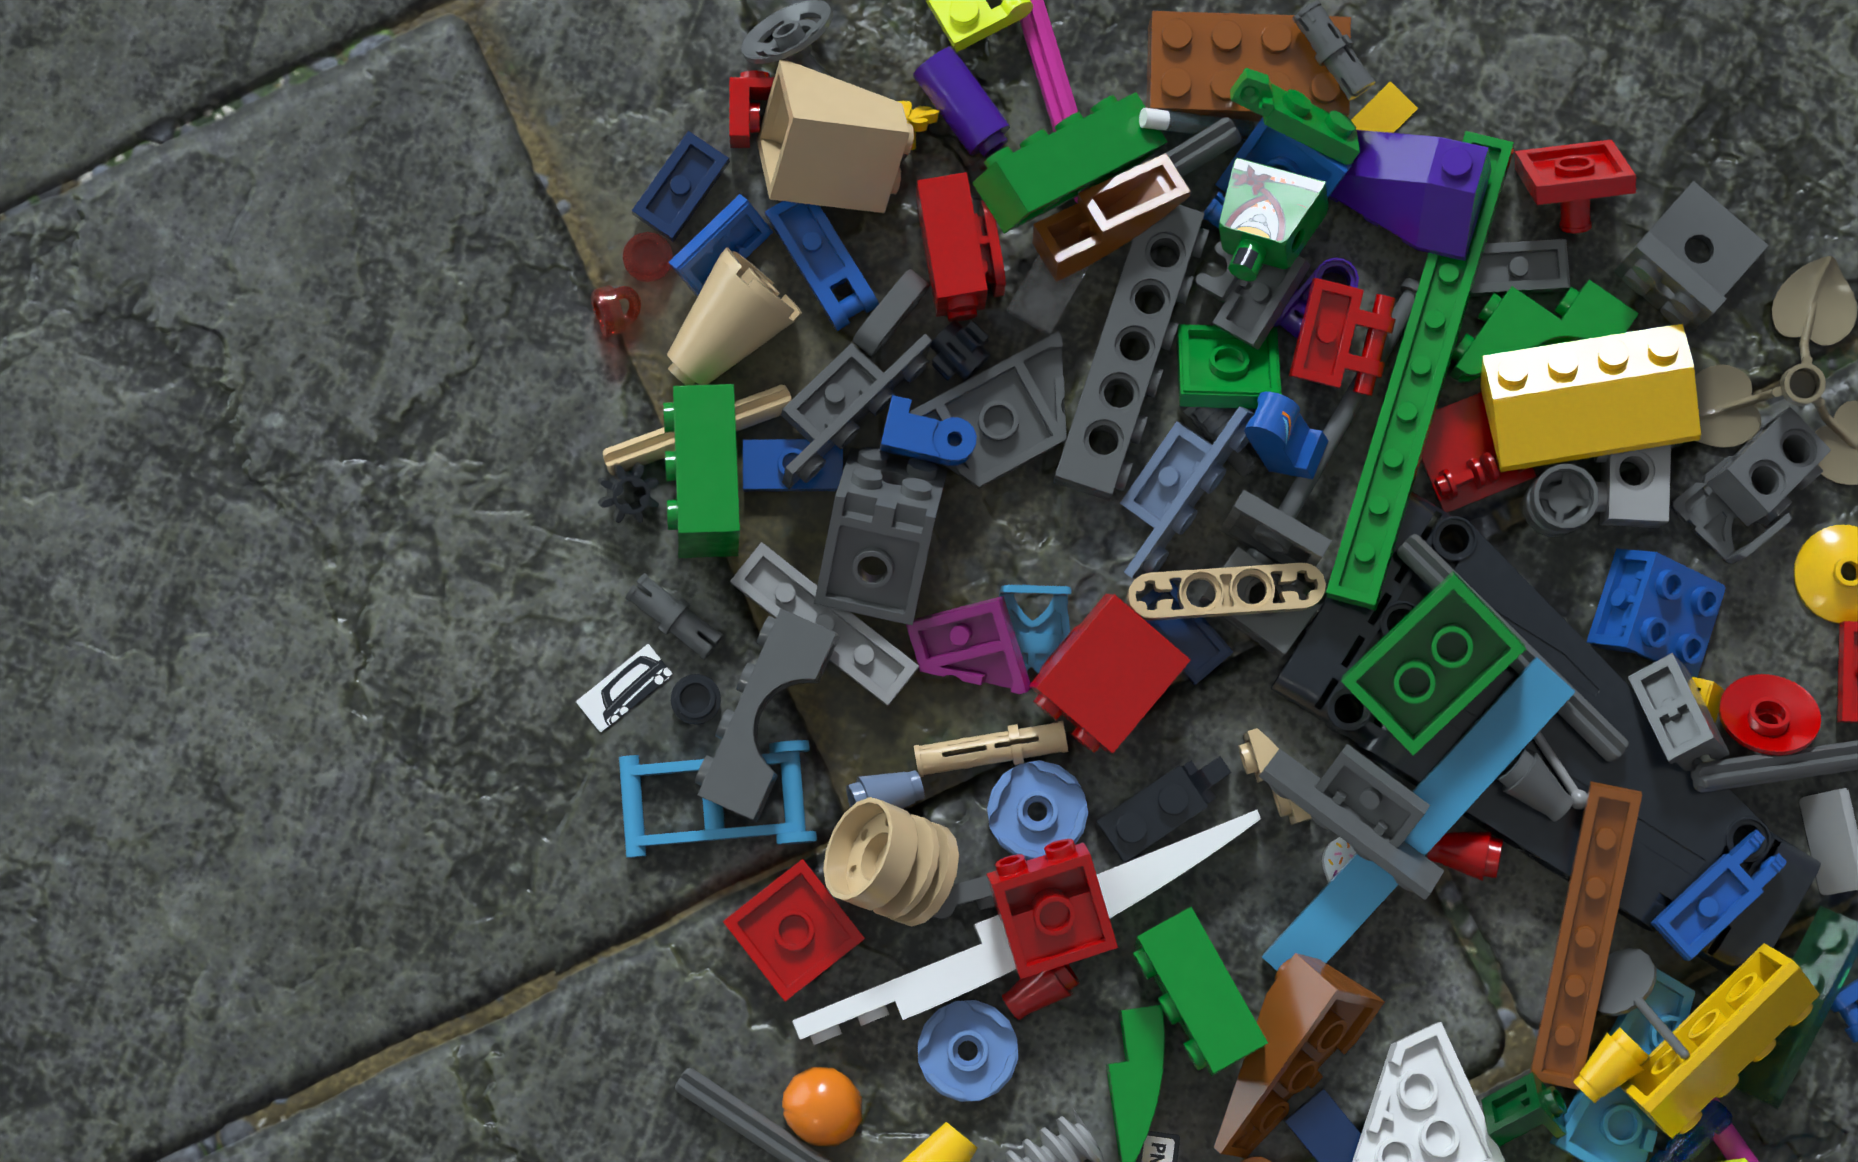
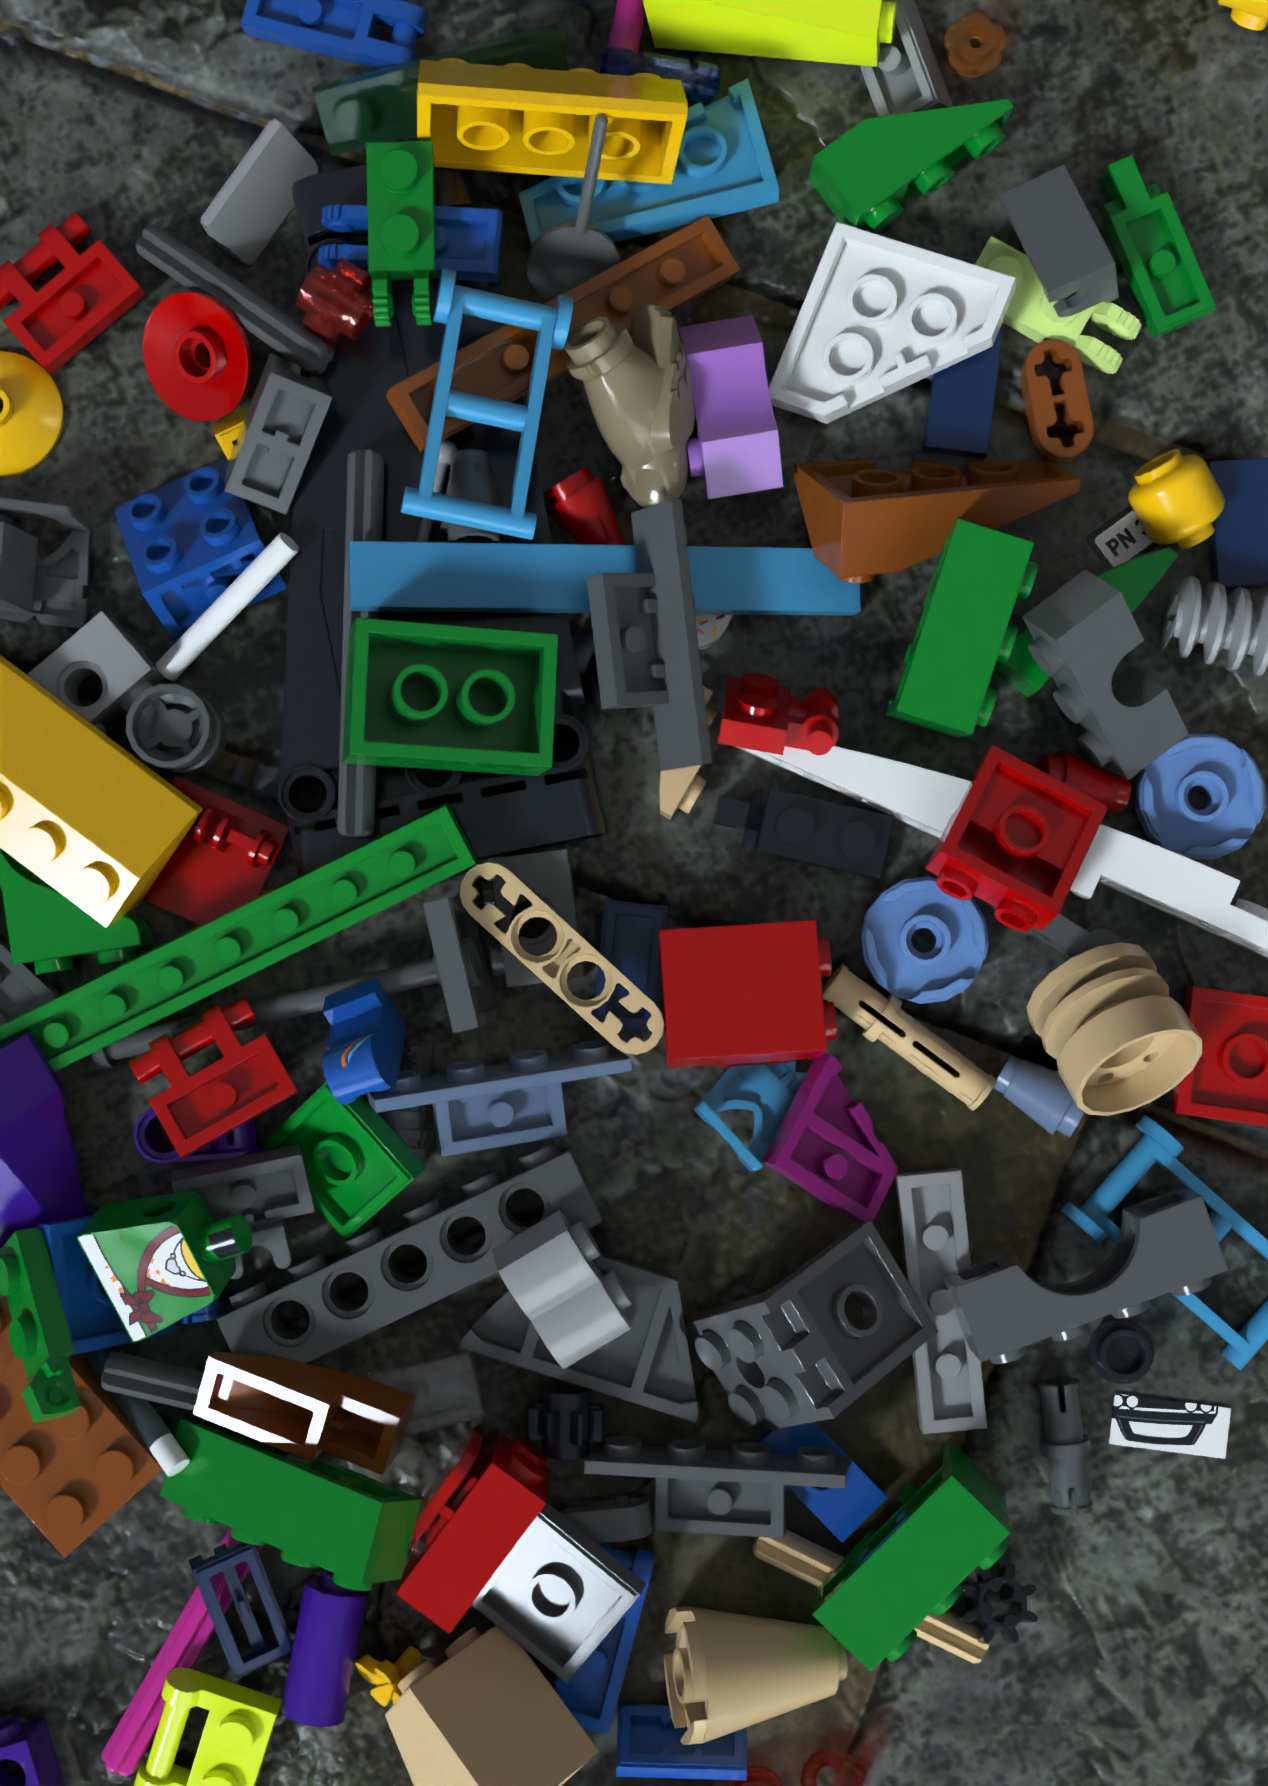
camera: 125 degrees left, 5 degrees up
blue leg [879,395,977,466] -> none
dark green bracket [1481,1072,1567,1147] -> none
yellow cone [1573,1027,1650,1103] -> none
none -> white bar [156,532,299,681]
none -> dark blue tile [189,1541,293,1678]
none -> clear red gear [296,257,374,346]
none -> green hinge [366,141,437,327]
none -> dark azure piece [400,268,573,540]
none -> plate [472,1502,646,1683]
none -> light grey brick [492,1210,633,1369]
none -> dark tan animal [564,304,695,508]
none -> medium lavender brick [678,315,783,500]
none -> red plate [718,673,839,755]
none -> dark grey arch [1022,569,1189,780]

